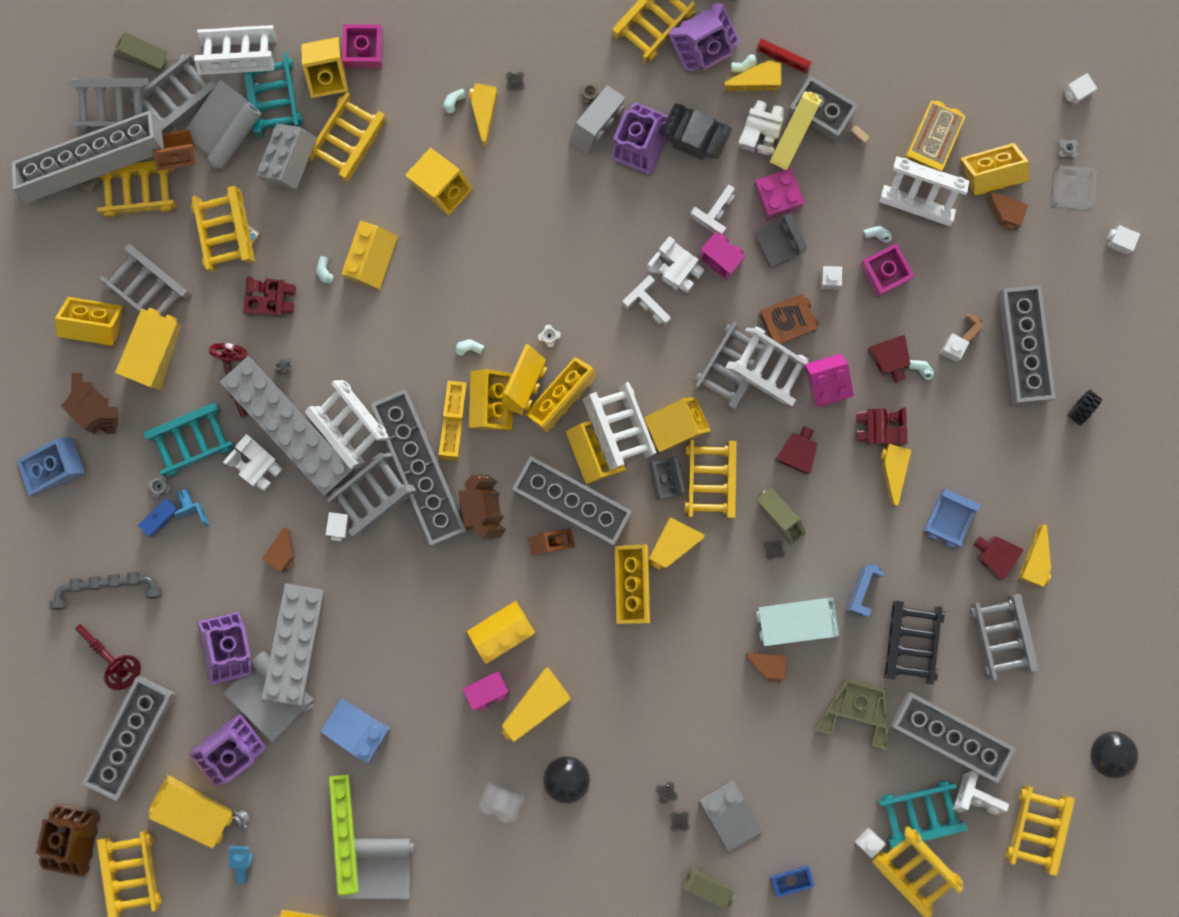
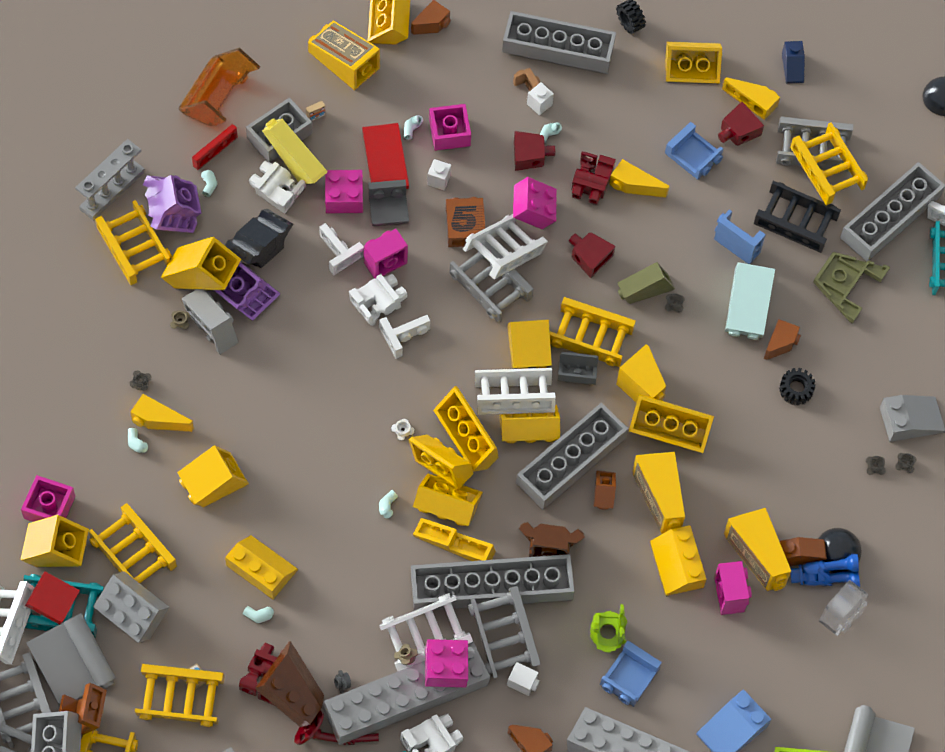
camera: 75 degrees left, 20 degrees down
yellow slope [723,60,781,91] -> none
white fence [879,156,969,227] -> none
none -> red tile [25,571,80,625]
none -> yellow slope [161,236,241,290]
none -> clear orange windscreen [179,48,261,126]
none -> reddish brown wedge [255,641,324,727]
none -> red tile [362,123,409,189]
none -> dark tan plate [394,644,418,665]
none -> dark pink brick [425,639,468,688]
none -> lime piece [590,604,627,653]
none -> medium blue panel [600,641,662,707]
none -> yellow slope [632,452,685,534]
none -> yellow slope [665,42,722,84]
none -> black tyre [779,368,816,405]
none -> dark orange slope [780,537,827,567]
none -> dark blue slope [782,41,805,84]
none -> yellow fence [790,122,868,205]
none -> blue piece [790,554,860,590]

